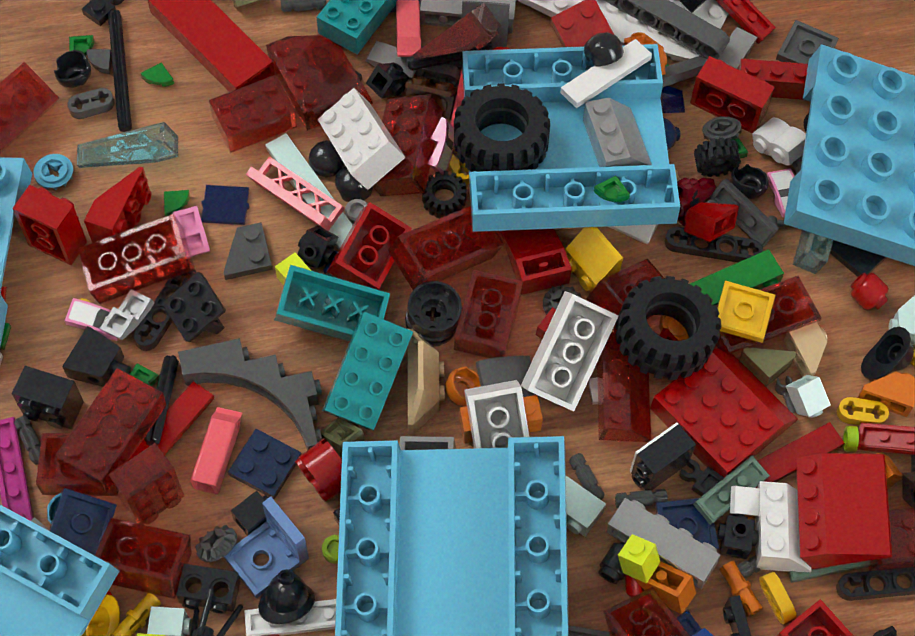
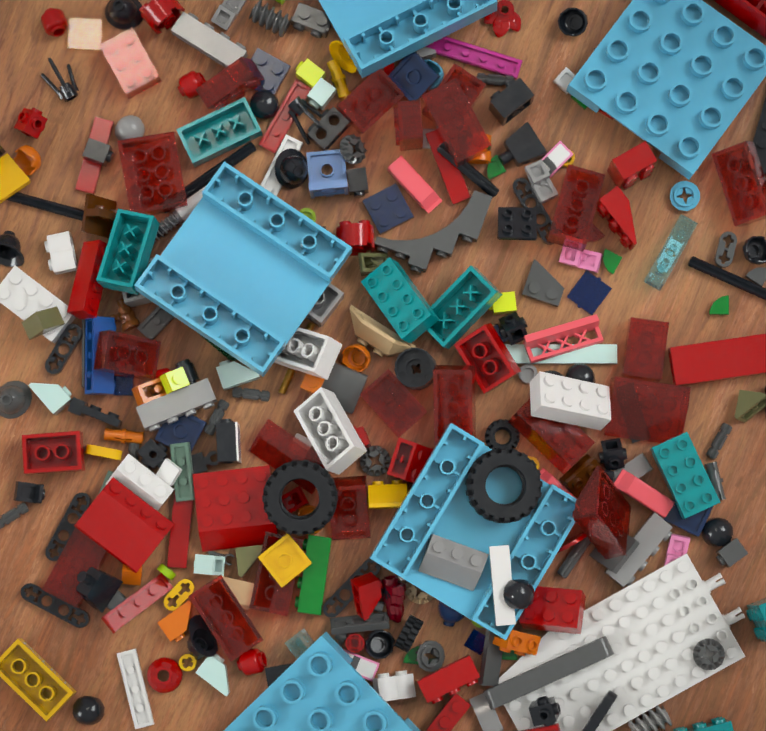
camera: 130 degrees right, 20 degrees up
bright pink slope [427,117,454,175] -> none
green tile [594,176,630,202] -> none
none -> clear red slope [188,575,263,662]
none -> red wheel [345,633,365,653]

